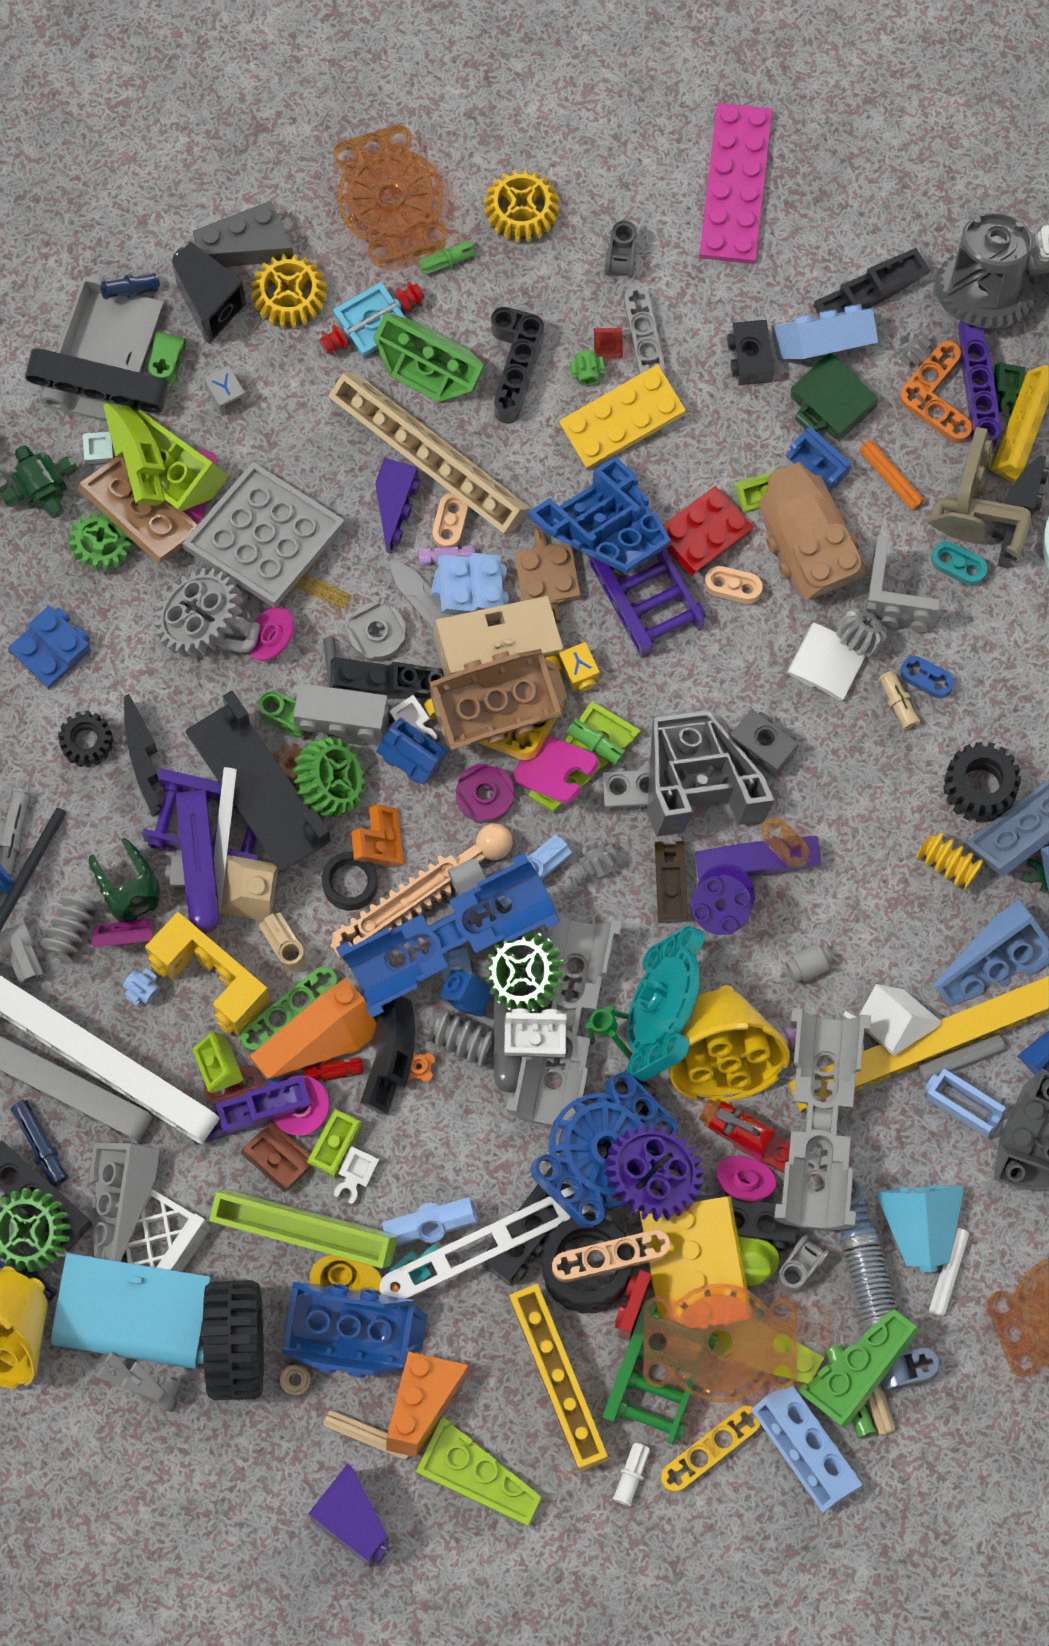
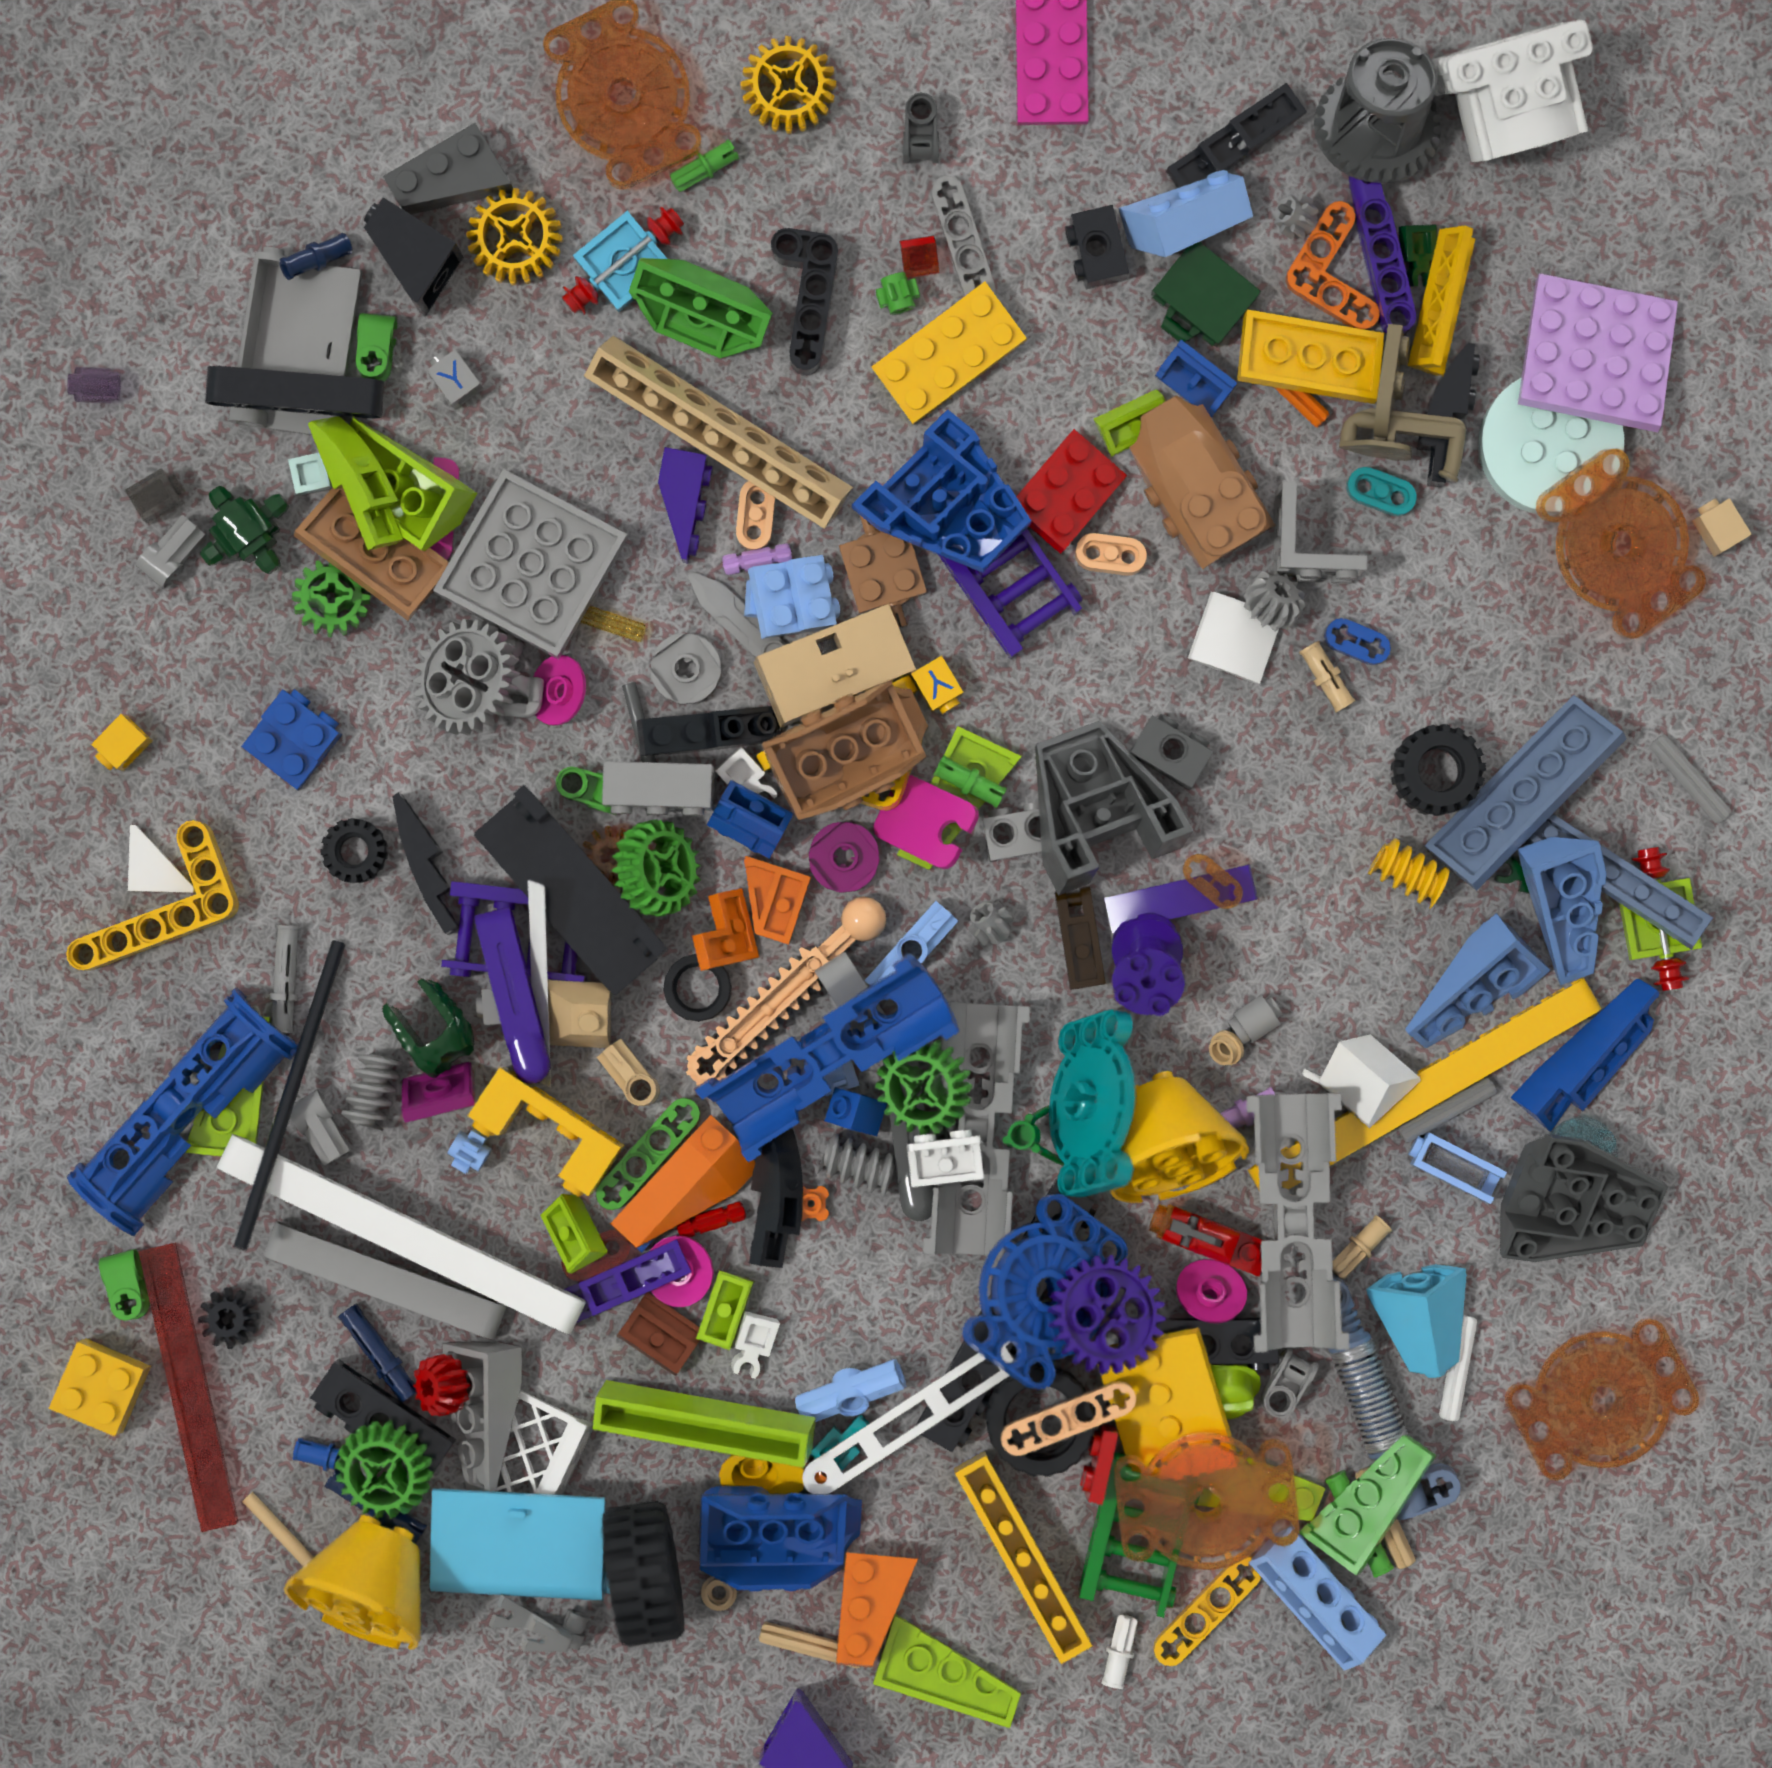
camera: 15 degrees left, 15 degrees up
none -> red gear [412,1354,471,1417]
none -> orange wing [744,856,811,945]
none -> tan plate [1209,1030,1244,1065]
none -> yellow plate [1237,309,1384,404]
none -> tan axle [1332,1215,1392,1279]

